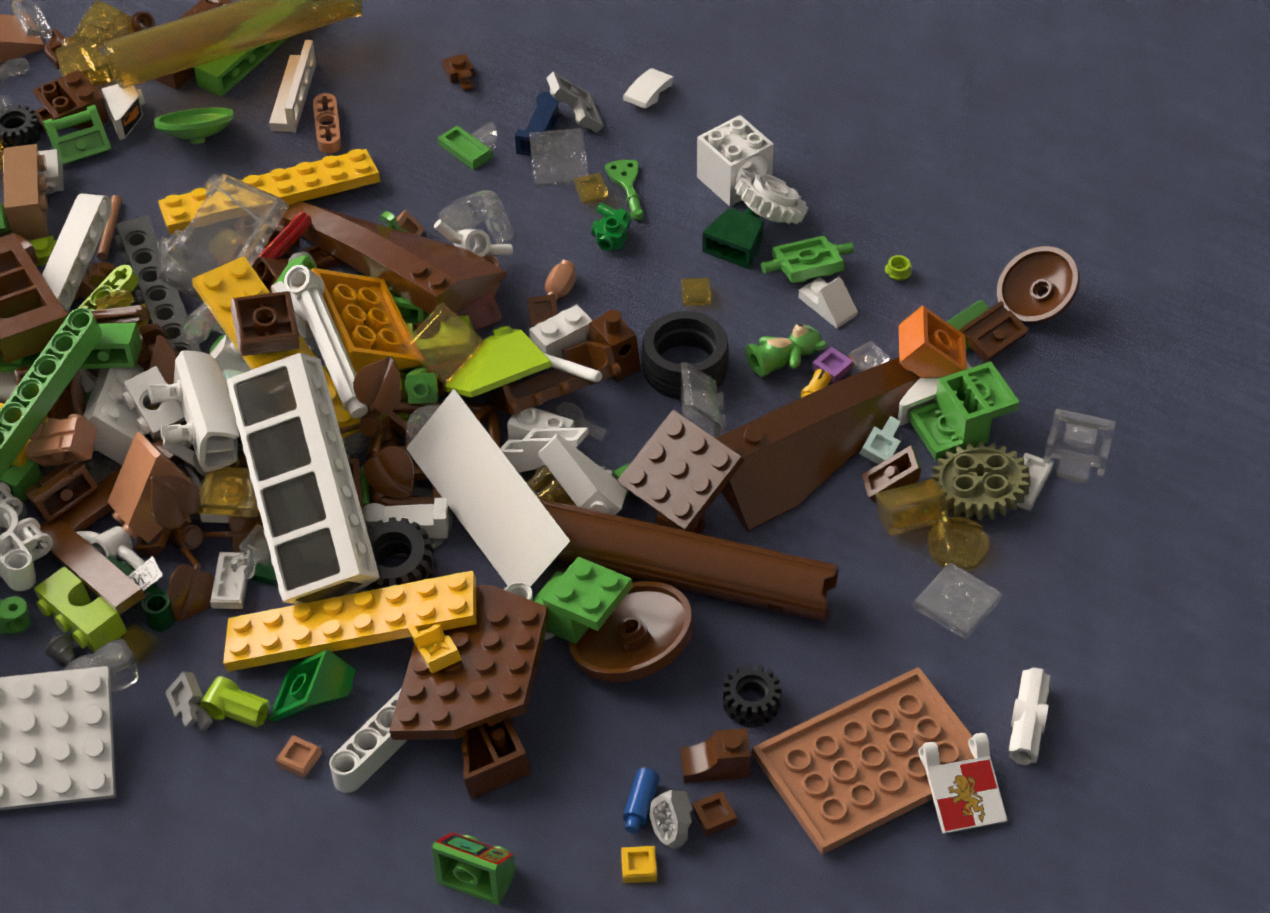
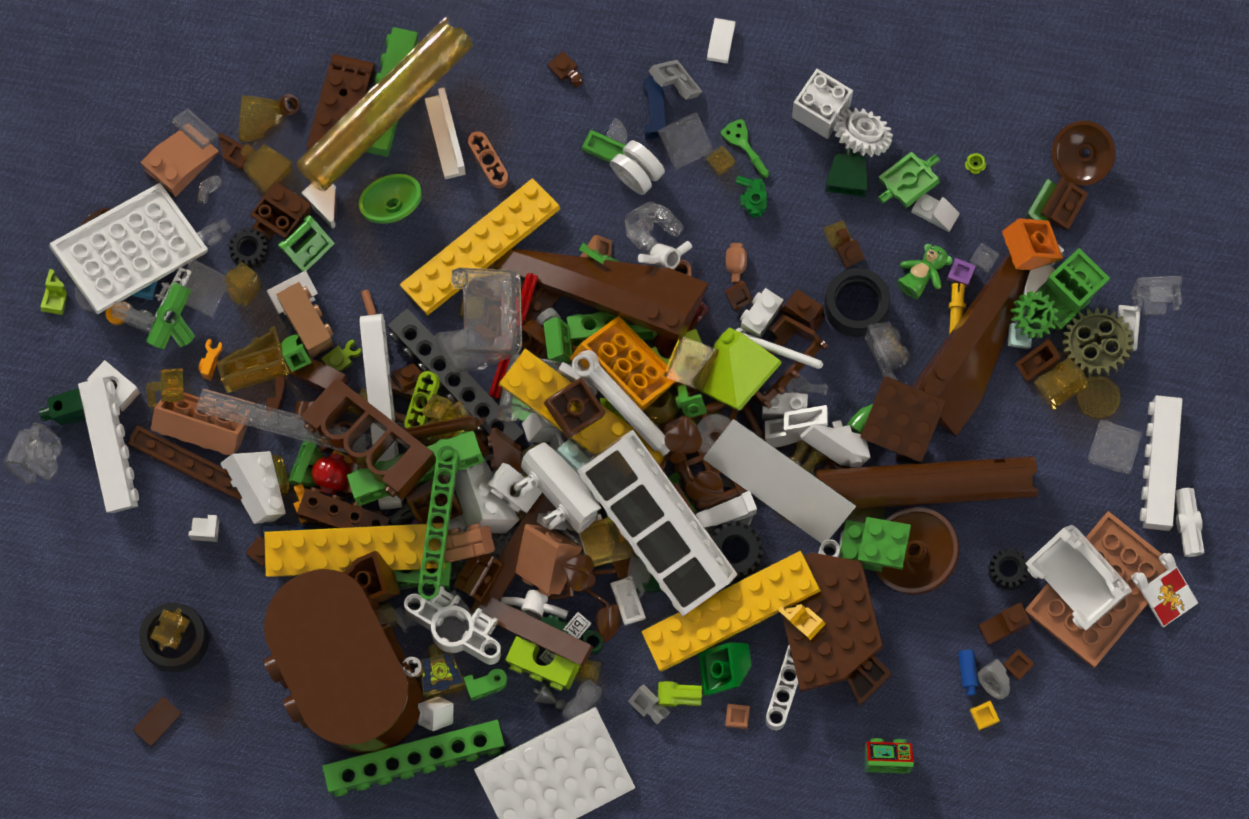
camera: 20 degrees left, 25 degrees up
none -> white wheel [610,140,665,195]
none -> reddish brown plate [835,228,865,268]
none -> bright green gear [1011,291,1059,339]
none -> white windscreen [1025,525,1132,630]
none -> white brick [1140,395,1182,531]

